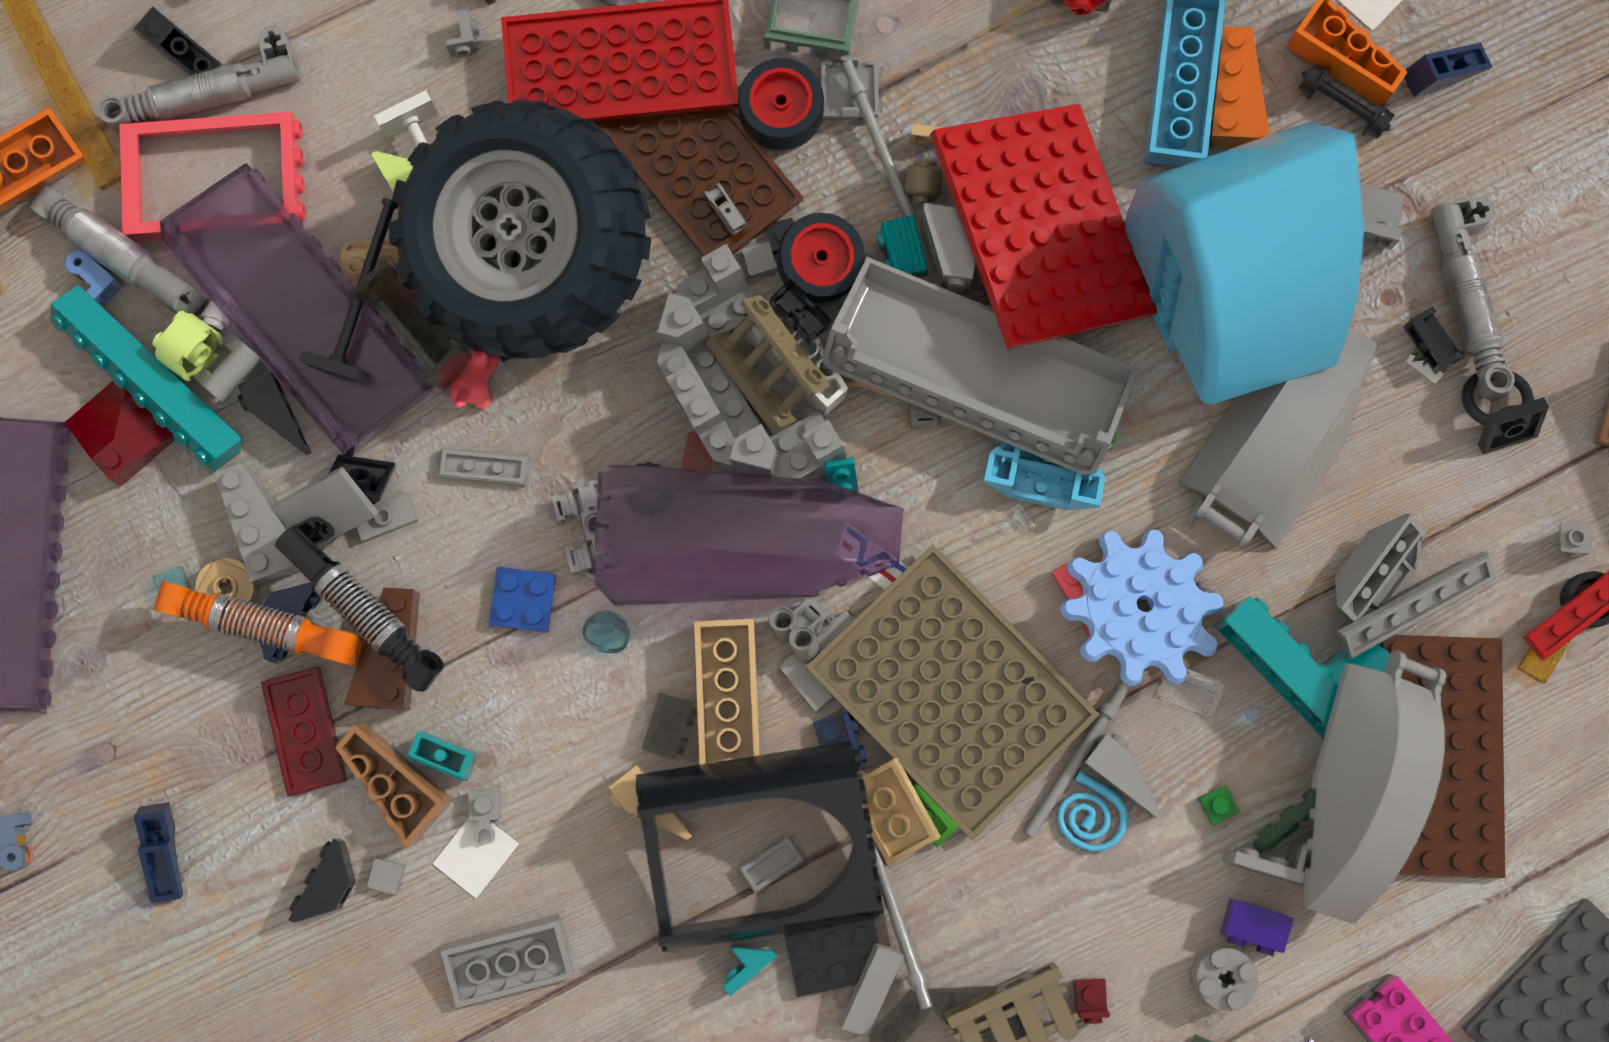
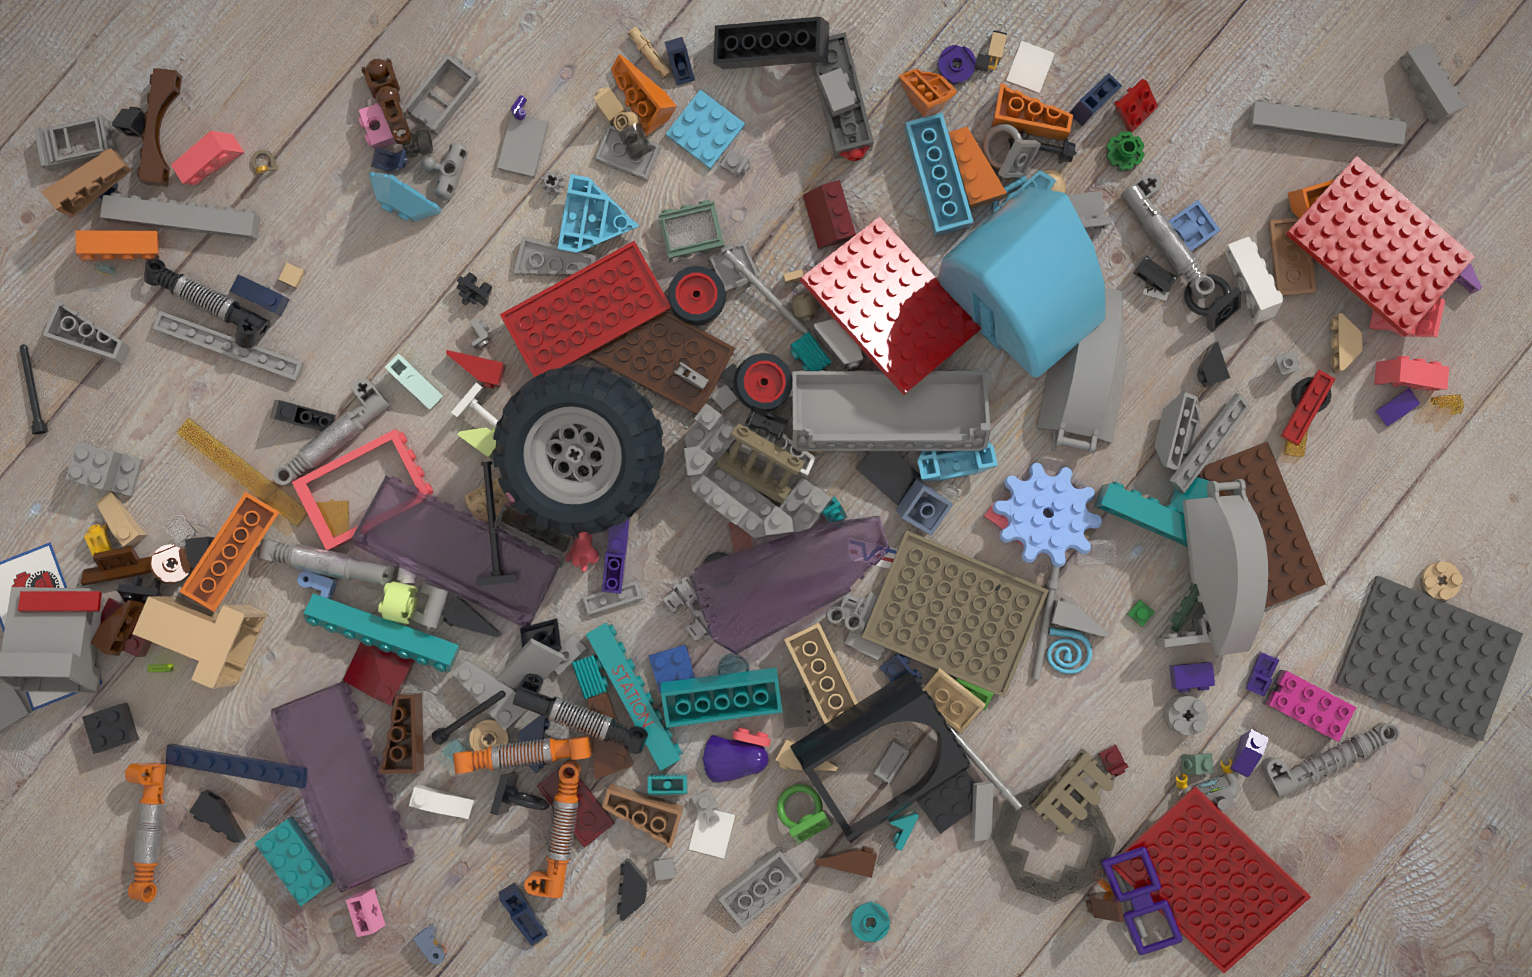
camera: 25 degrees left, 5 degrees up
none -> clear yellow piece [316,499,349,537]
none -> reddish brown wedge [379,693,424,774]
none -> light aqua slope [385,354,444,410]
none -> white slope [409,784,474,819]
none -> black piece [432,690,506,745]
none -> red slope [446,350,506,389]
none -> black tile [490,772,549,815]
none -> orange piece [524,760,581,898]
none -> teal brick [572,655,609,700]
none -> teal brick [586,622,683,771]
none -> dark purple slope [602,518,630,594]
none -> teal brick [661,667,782,728]
none -> dark purple hair [703,735,769,783]
none -> coral plate [732,727,771,747]
none -> bright green tile [777,784,832,844]
none -> dark red slope [803,180,856,249]
none -> reddish brown slope [814,846,877,878]
none -> black tile [855,451,921,506]
none -> sand blue slope [895,479,953,536]
none -> light grey tile [983,124,1041,178]
none -> green plant [1106,132,1145,171]
none -> red plate [1113,79,1158,133]
none -> medium blue plate [1169,200,1221,251]
none -> black slope [1197,342,1230,387]
none -> white wedge [1225,237,1283,325]
none -> dark purple slope [1246,651,1279,696]

